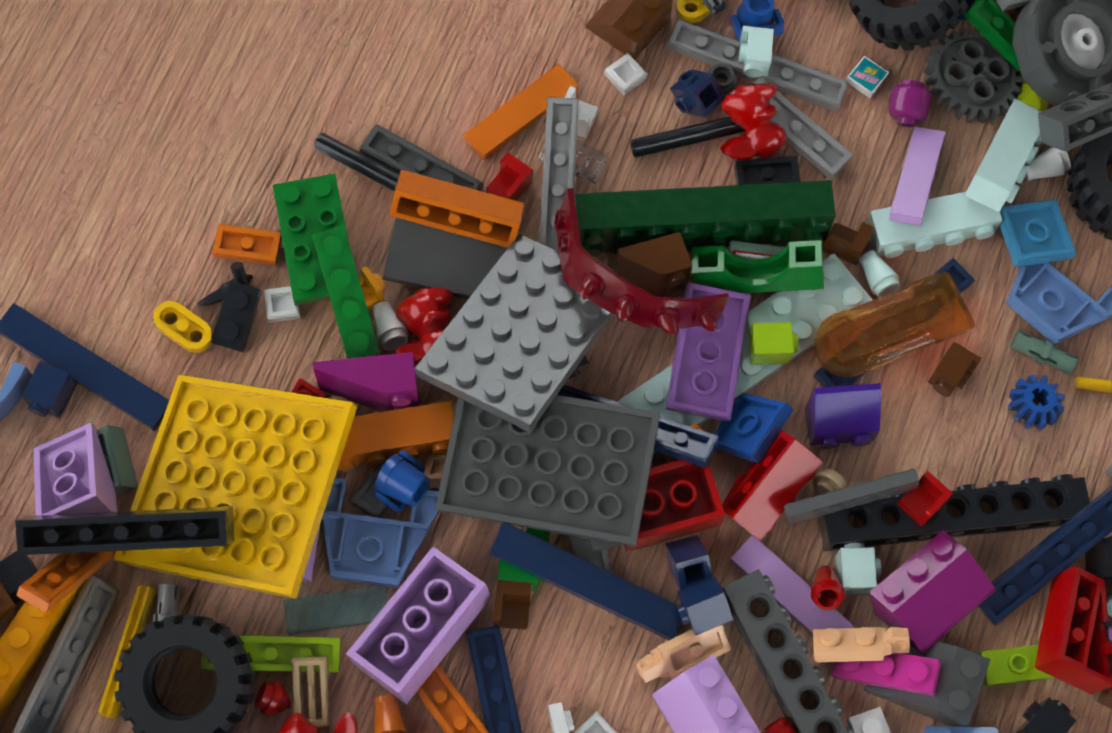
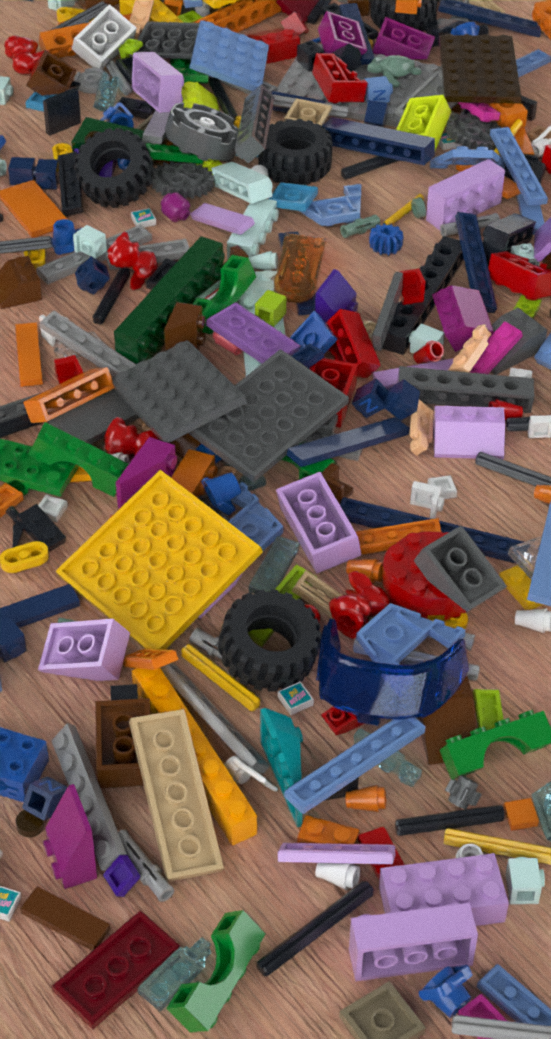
camera: 55 degrees left, 25 degrees down
black brick [15,506,235,555] -> none
dark red piece [554,188,729,335] -> none
white tile [604,53,648,96] -> none
reddish brown brick [928,341,982,397] -> none

